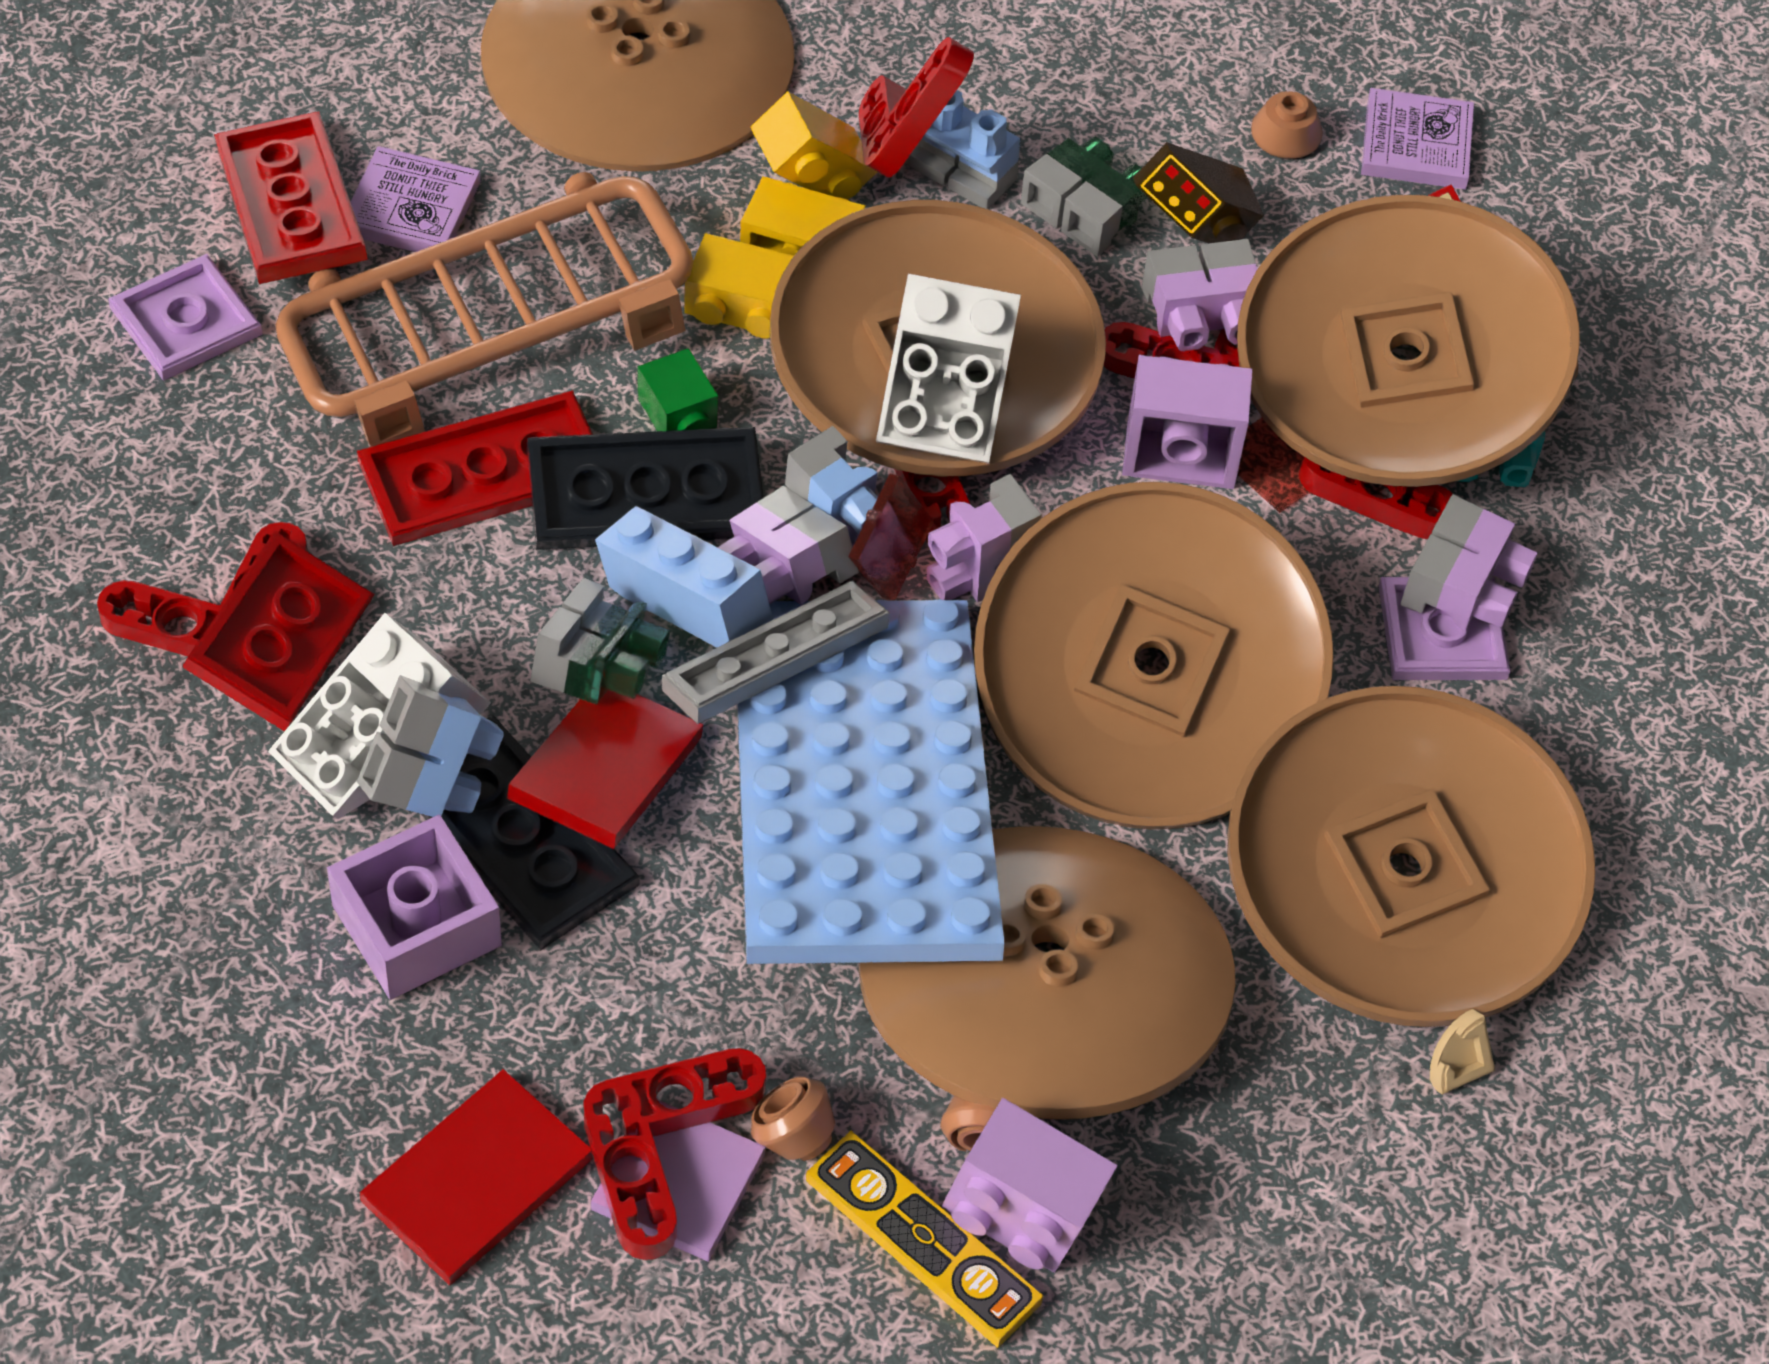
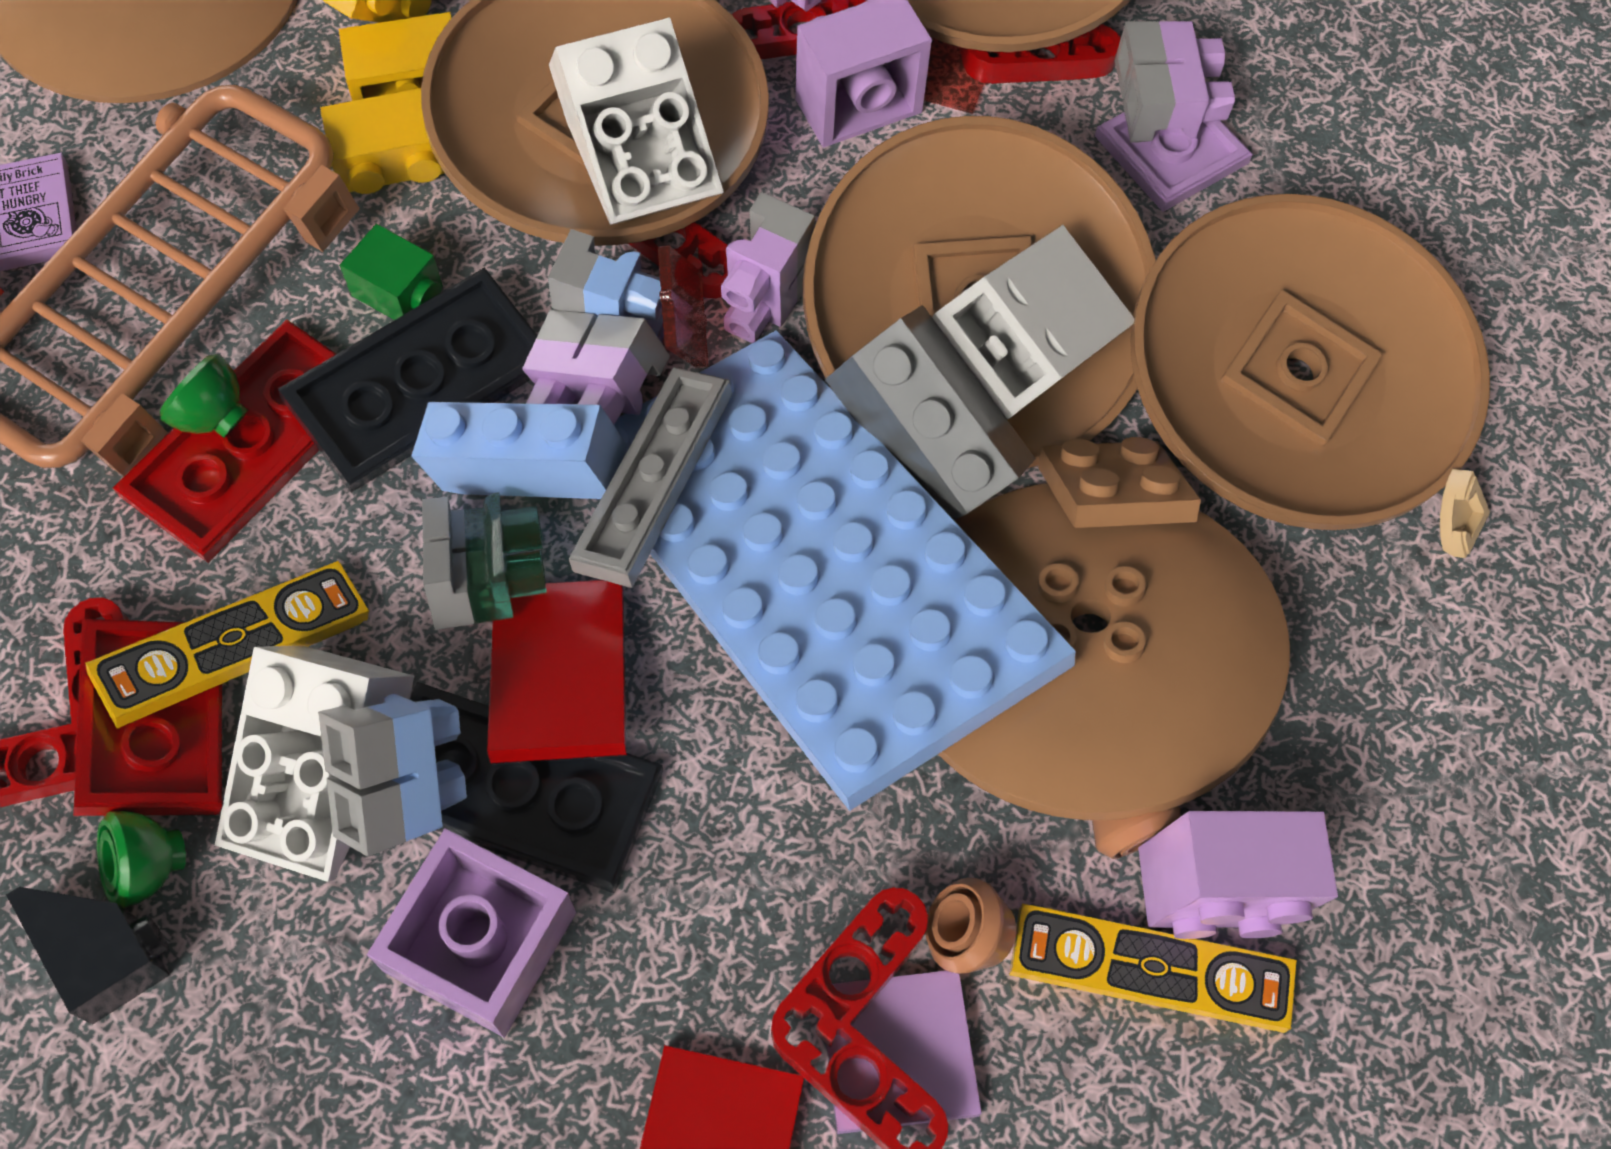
camera: 30 degrees left, 10 degrees up
none -> black slope [6,887,170,1025]
none -> tile [86,560,369,728]
none -> green brick [96,811,186,908]
none -> green brick [160,354,249,438]
none -> slope [825,305,1036,520]
none -> white slope [932,225,1134,420]
none -> medium nougat plate [1038,437,1201,528]

